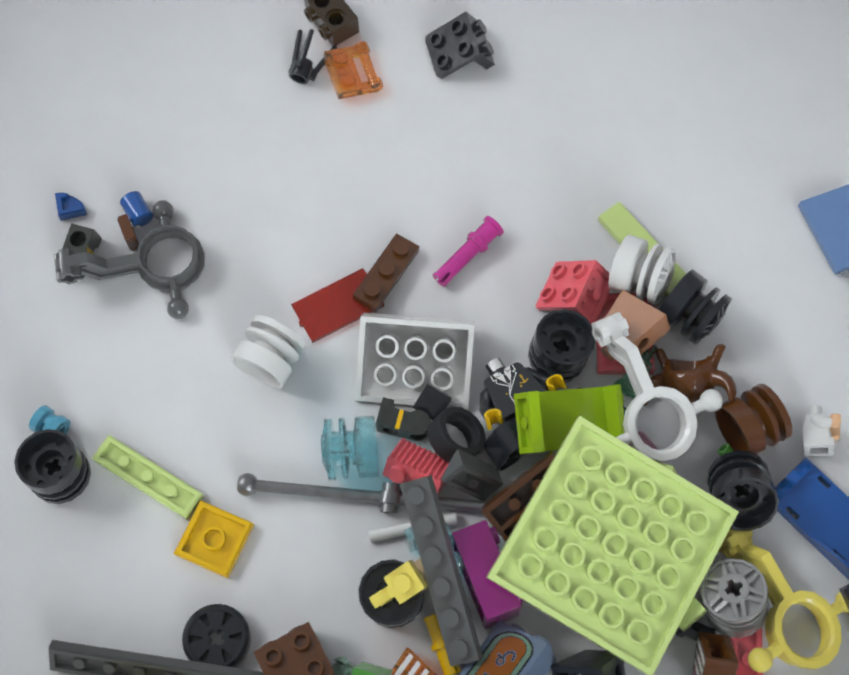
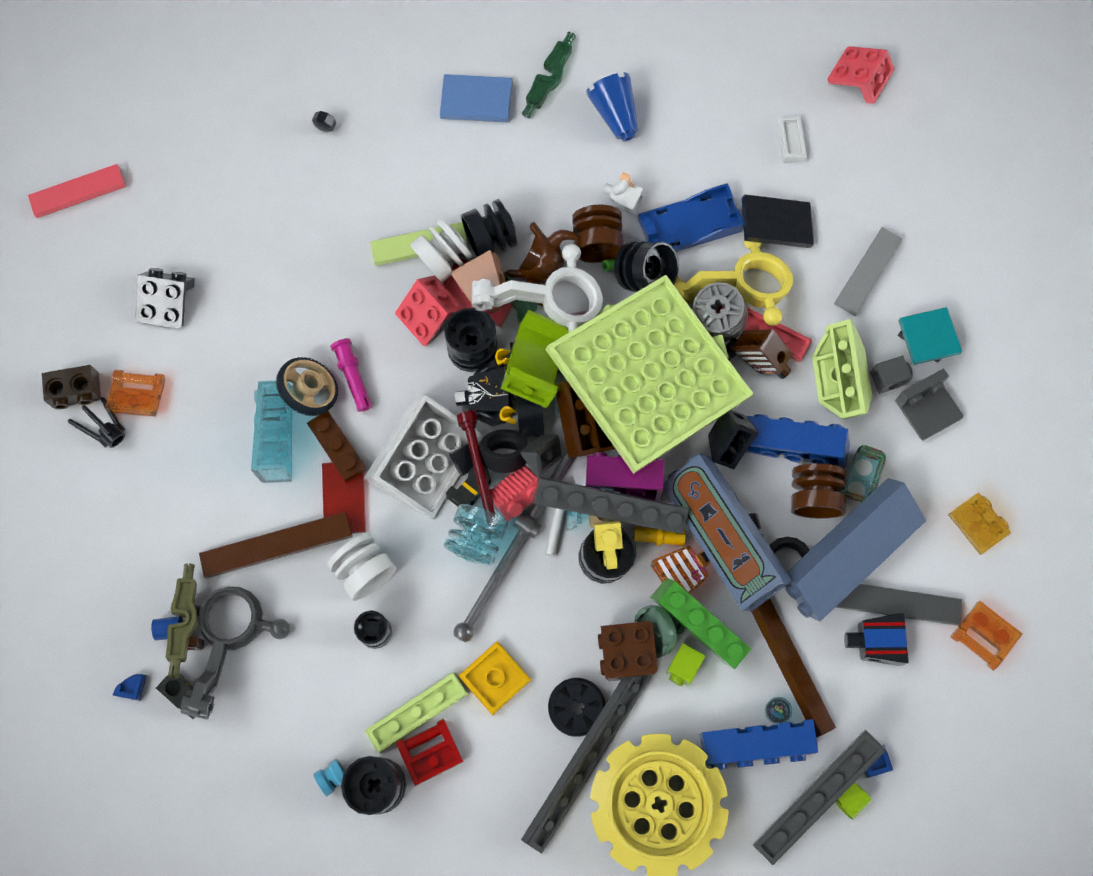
camera: 65 degrees left, 5 degrees up
none -> olive piece [165,563,198,678]
none -> reddish brown tile [199,512,353,579]
none -> clear light blue wedge [251,381,292,483]
none -> tan wheel [276,357,338,416]
none -> black tile [312,111,336,132]
none -> black wheel [354,610,392,649]
none -> red plate [396,718,464,786]
none -> dark red piece [456,410,497,528]

